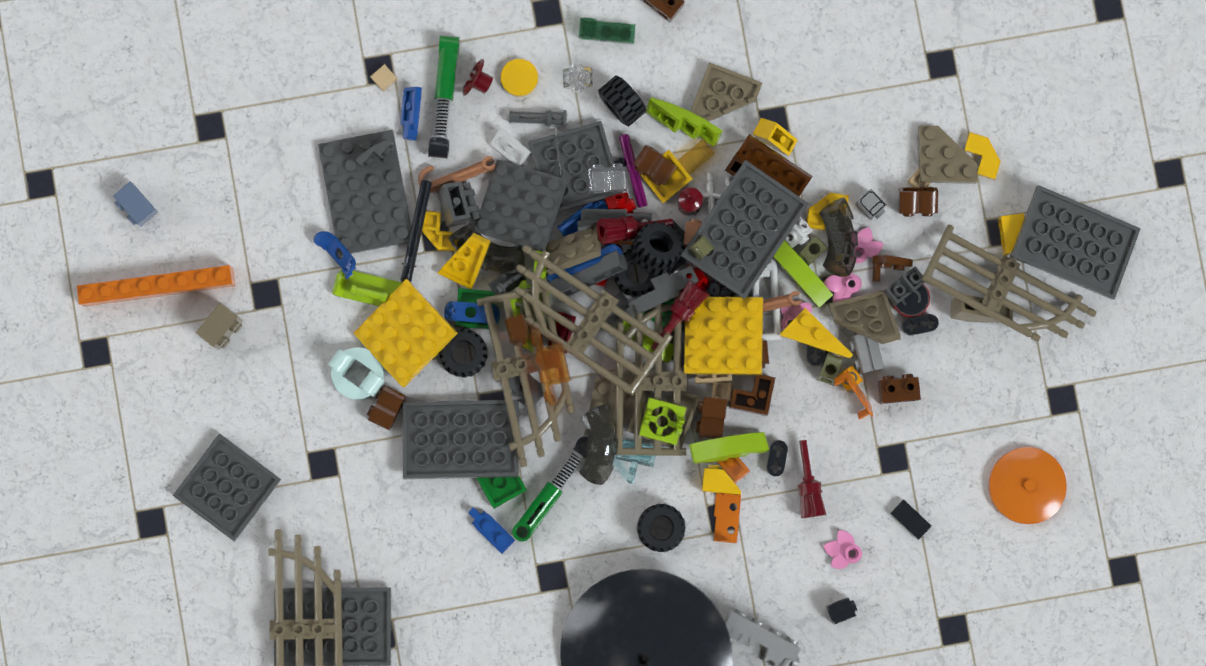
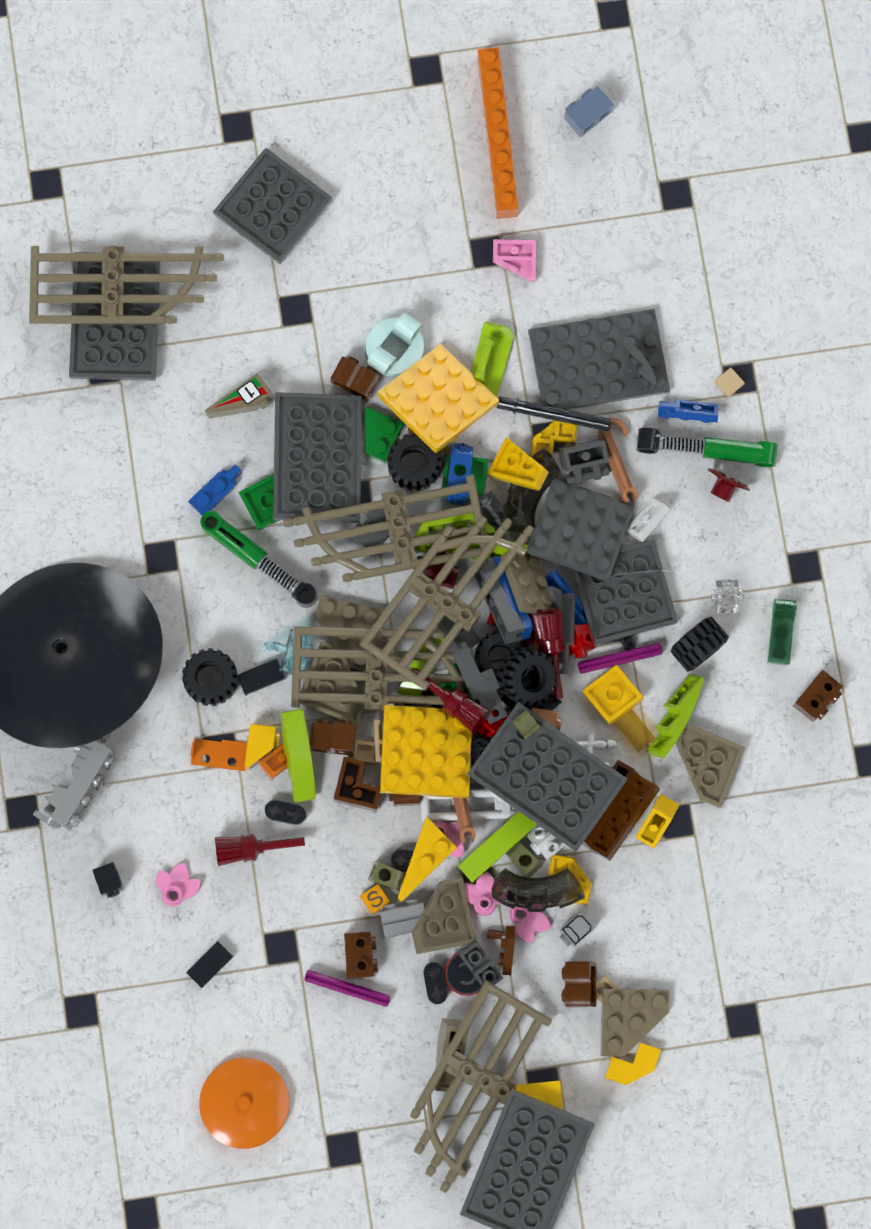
camera: 90 degrees right, 5 degrees down
dark tan brick [195,303,243,350] -> none
blue piece [314,231,356,279] -> none
yellow tile [501,59,538,97] -> none
reddish brown brick [504,314,529,347] -> none
dark grey pin [509,110,567,127] -> none
clear orange bracket [530,329,571,406] -> none
clear smoke brick [579,404,618,485] -> none
clear brick [588,163,628,194] -> none
reddish brown brick [633,145,679,186] -> none
lime piece [639,398,686,445] -> none
dark red piece [678,187,703,216] -> none
orange piece [834,368,873,420] -> none
none -> dark tan slope [205,373,273,419]
none -> black tile [238,659,285,696]
none -> magenta axle [304,970,390,1007]
none -> green wing [365,407,404,463]
none -> bright pink wing [493,239,536,282]

